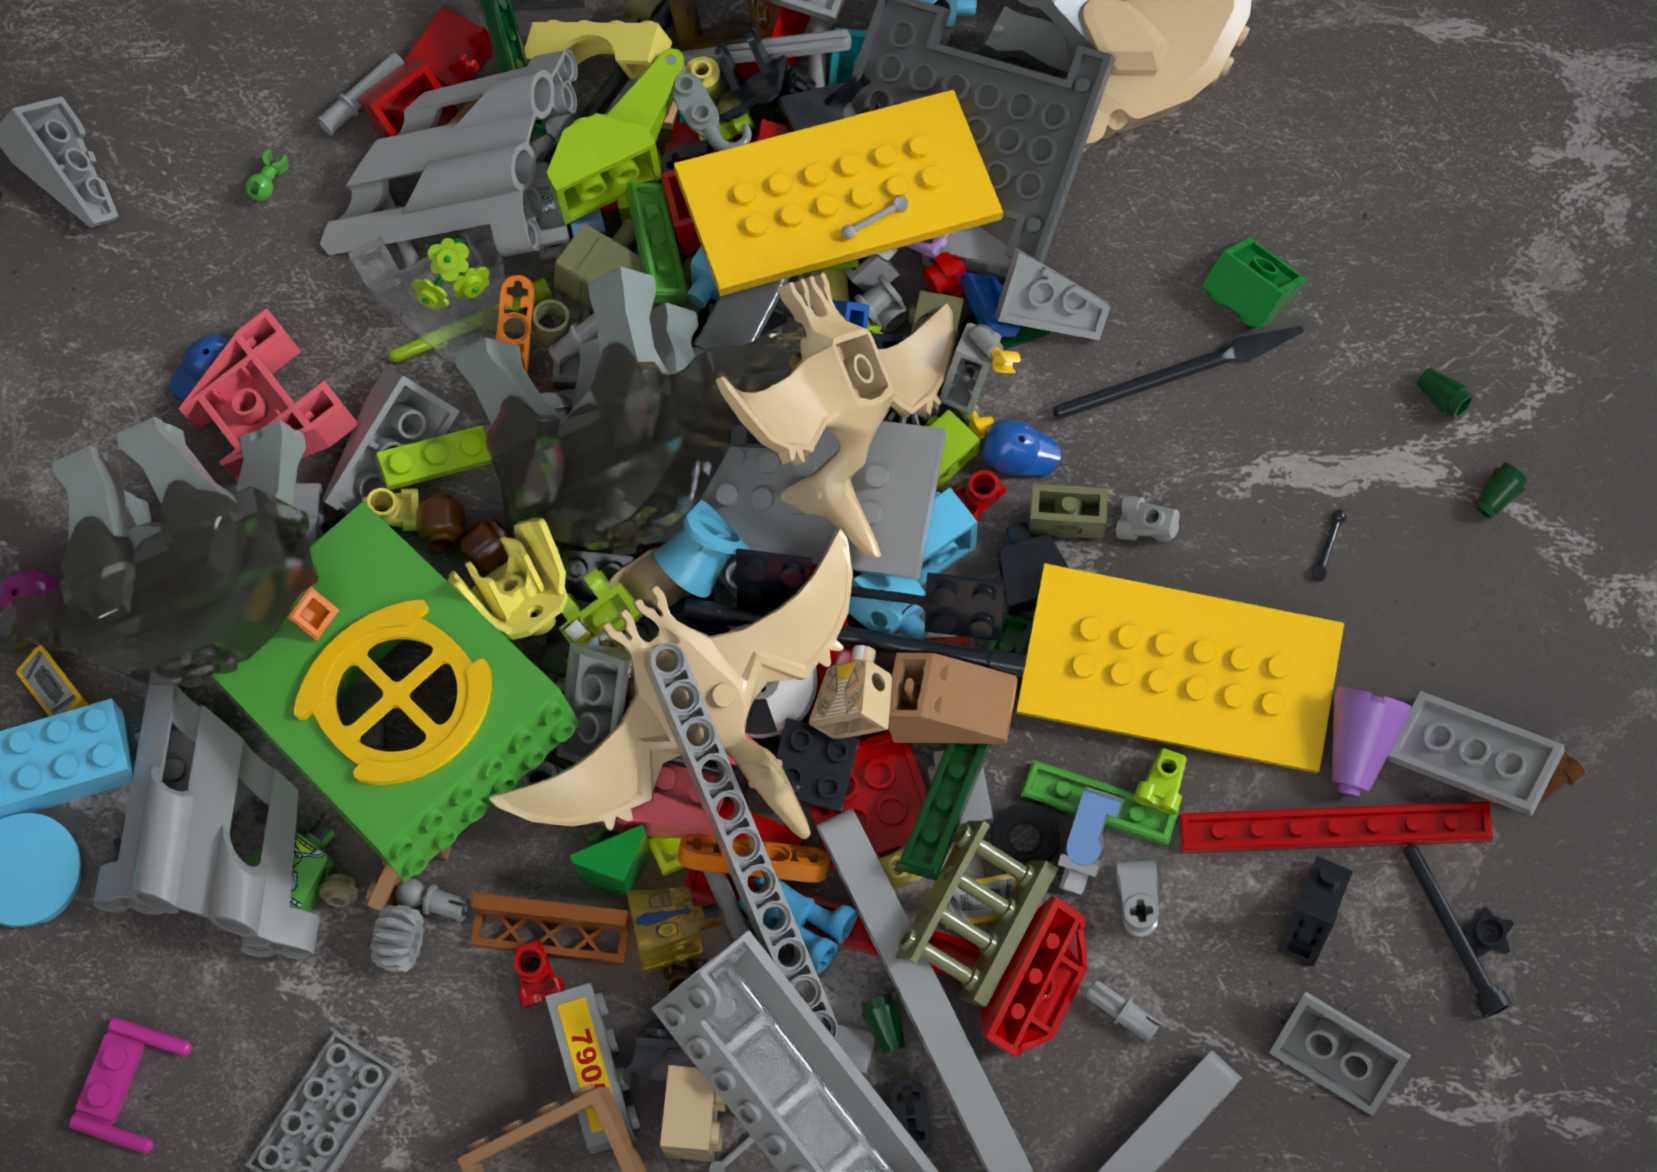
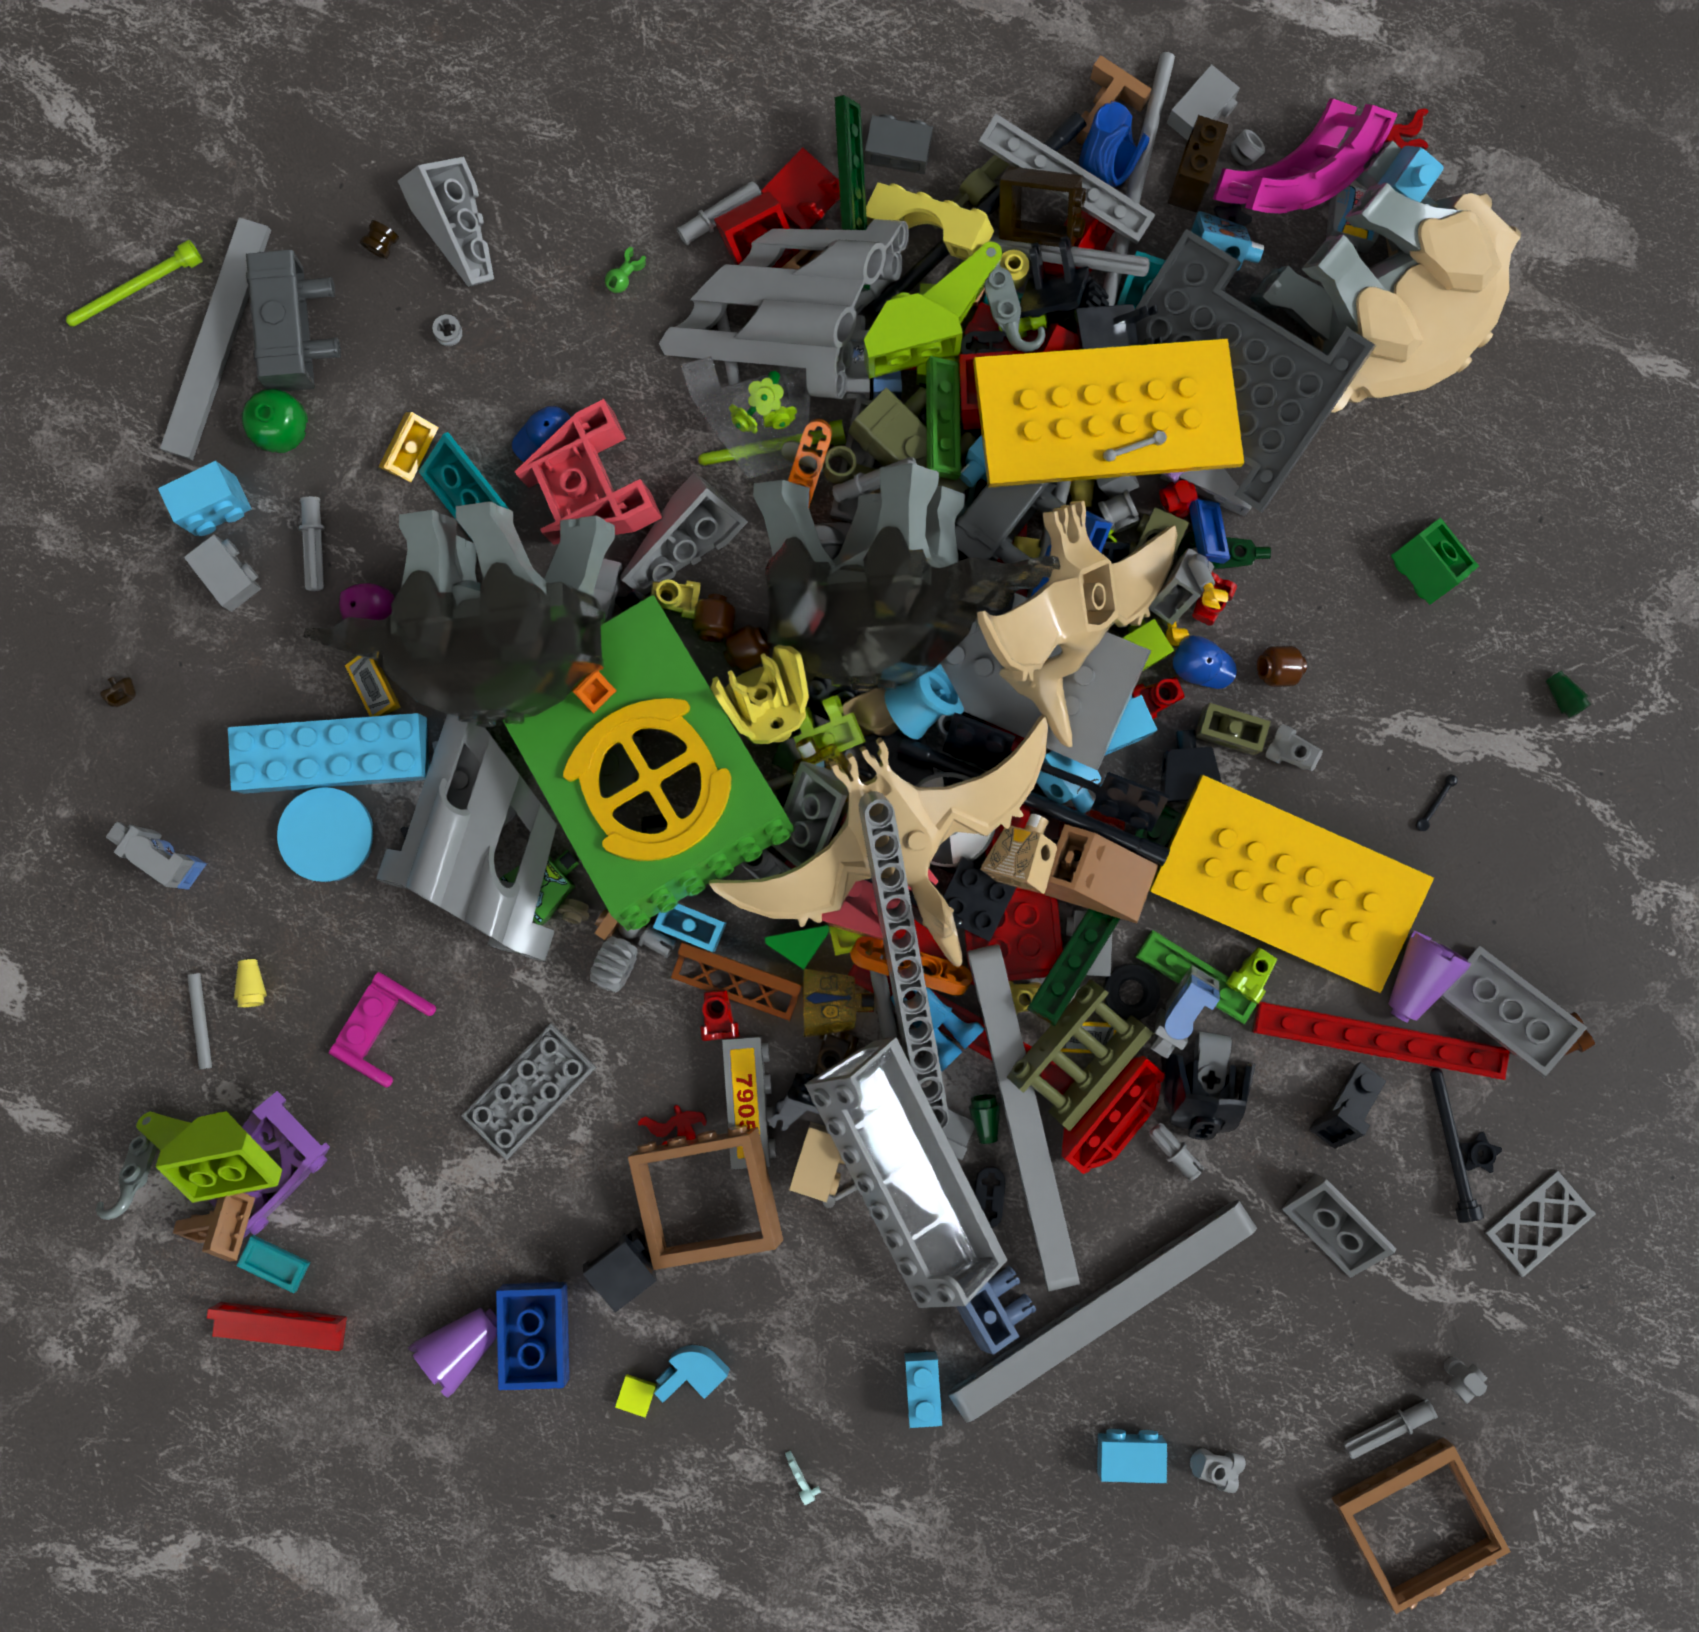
camera: 10 degrees right, 15 degrees up
lime plate [375,425,494,490] -> none
light grey wing [994,247,1110,340] -> none
black piece [1053,326,1304,419] -> none
dark green cone [1474,463,1528,519] -> none
none -> yellow slope [379,412,439,482]
none -> teal slope [419,432,514,541]
none -> light grey bush [432,314,463,346]
none -> red piece [638,1105,707,1145]
none -> medium azure brick [653,903,727,952]
none -> black piece [1161,1053,1256,1140]
none -> red plate [1192,572,1237,626]
none -> reddish brown head [1257,646,1307,687]
none -> light grey window [1485,1170,1596,1277]

